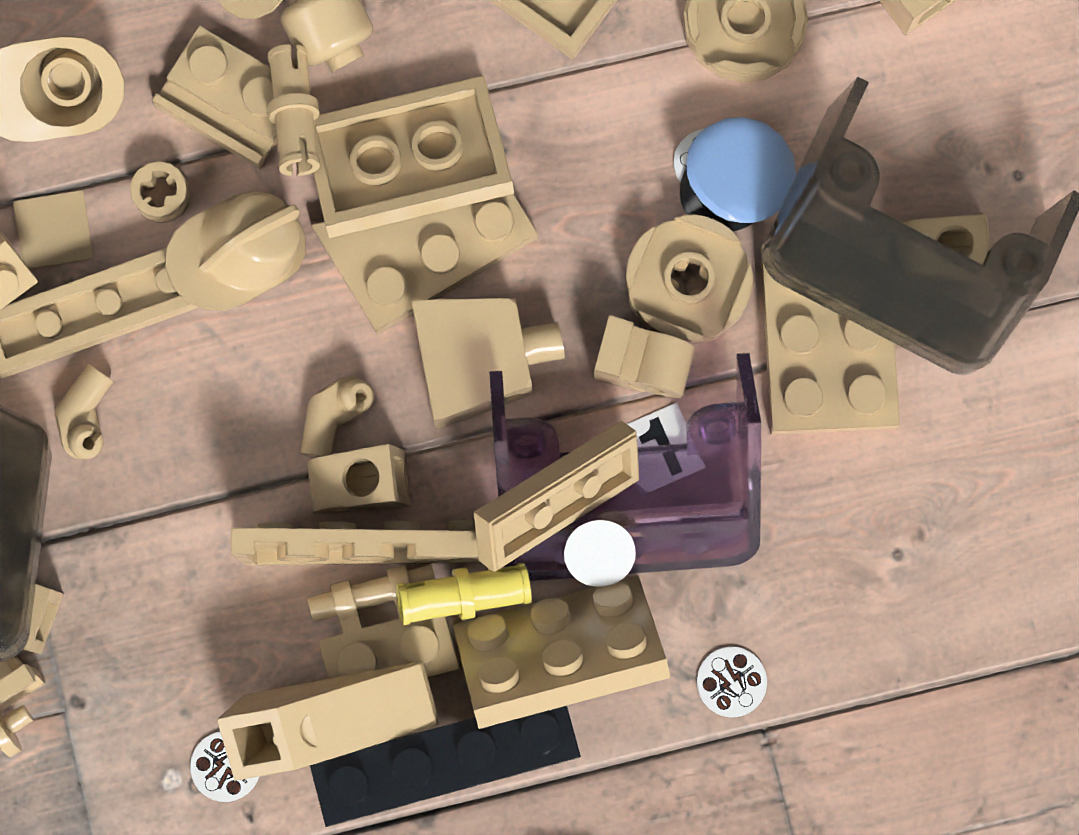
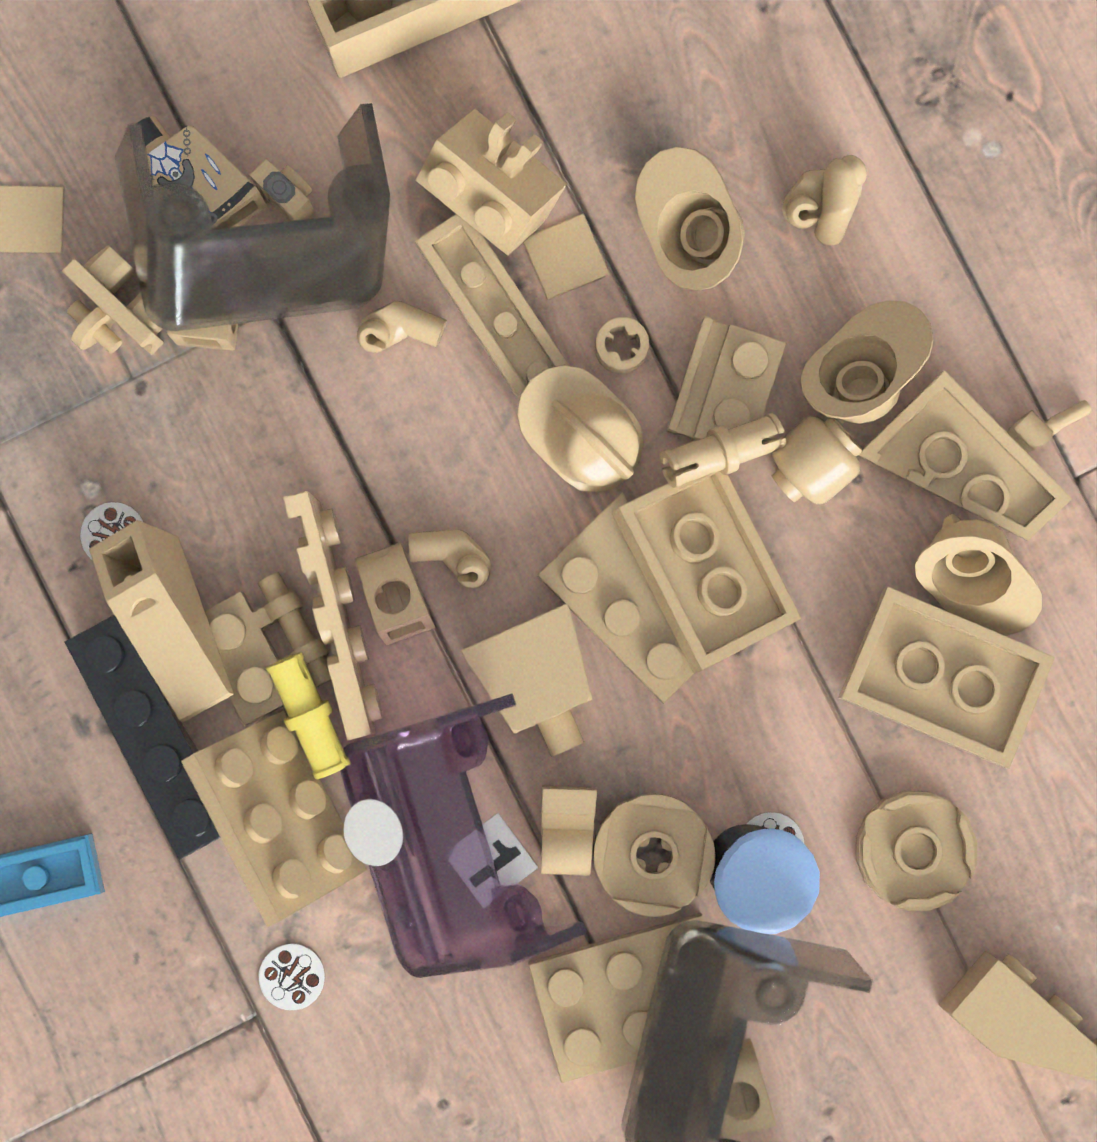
camera: 70 degrees right, 5 degrees up
tan tile [474,421,639,572] -> none

